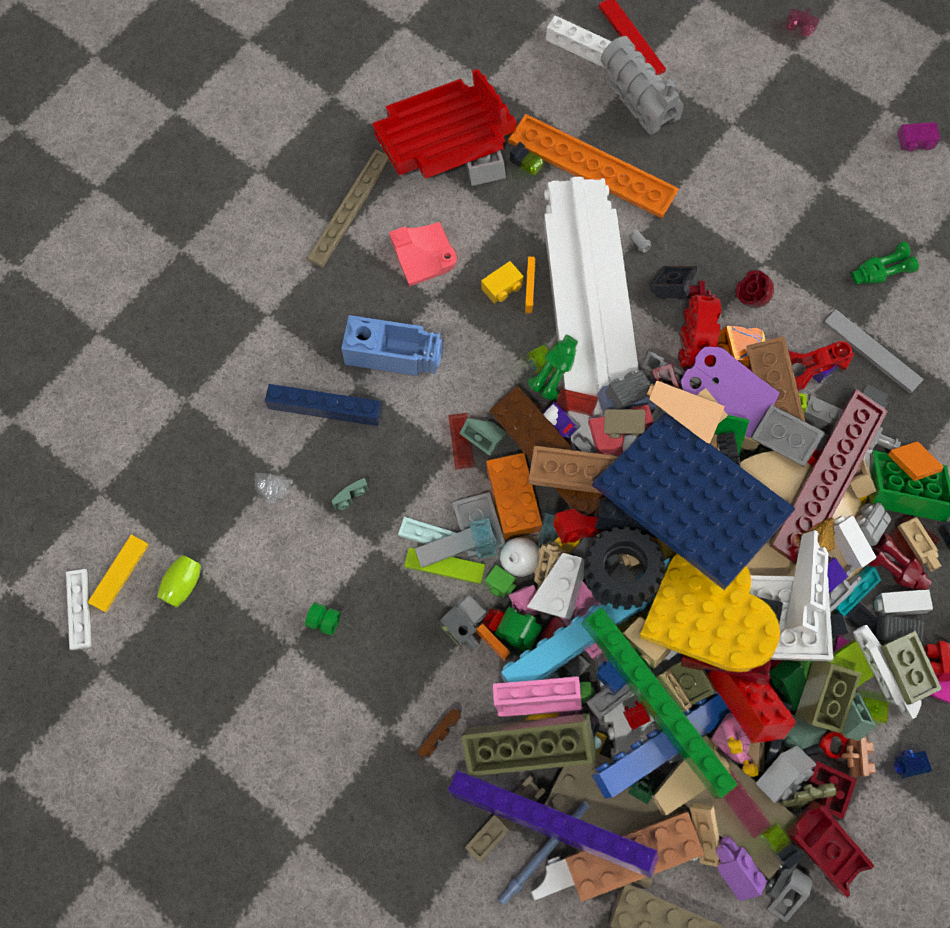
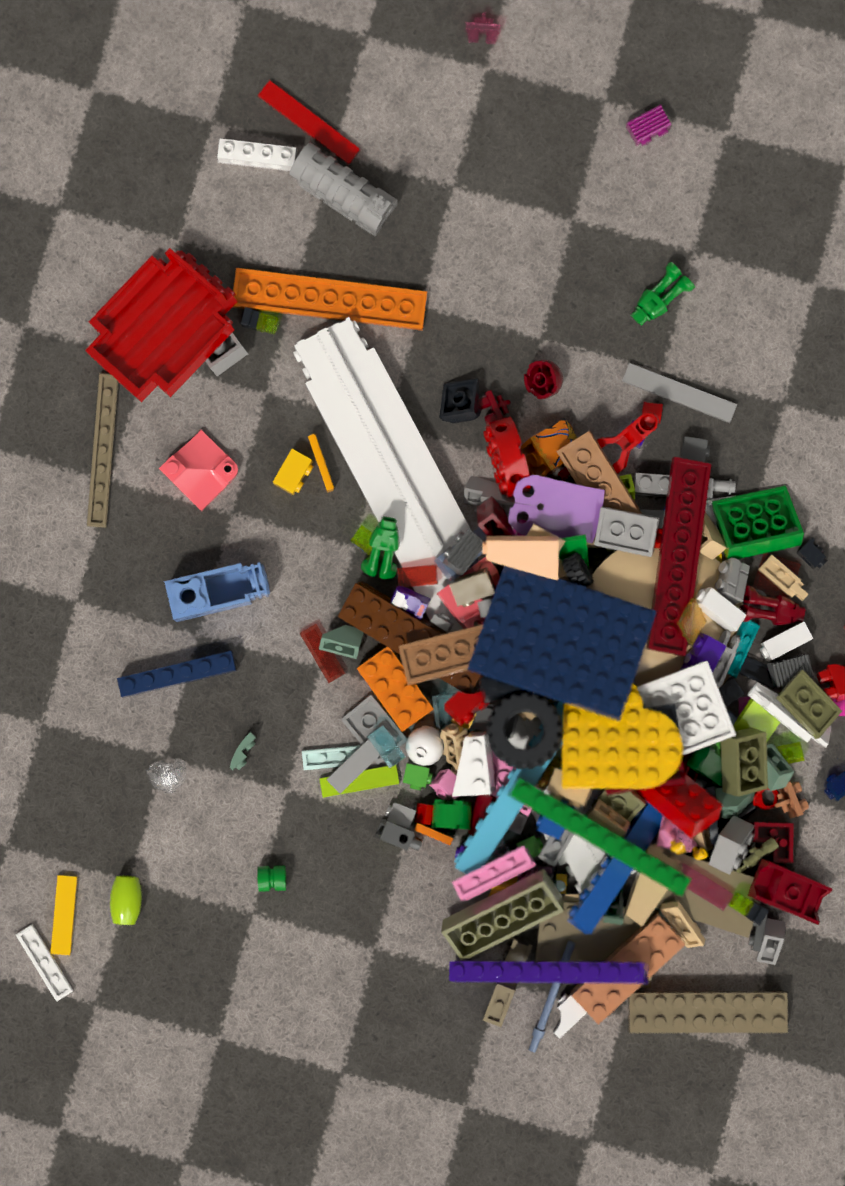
camera: 25 degrees left, 15 degrees up
reddish brown hinge [418,709,460,760] -> none
red tile [623,701,651,730] -> none
light grey pin [629,230,651,253] -> none
medium lavender hinge [716,836,767,901] -> none
white wedge [785,530,828,633] -> none
orange tile [888,441,944,481] -> none

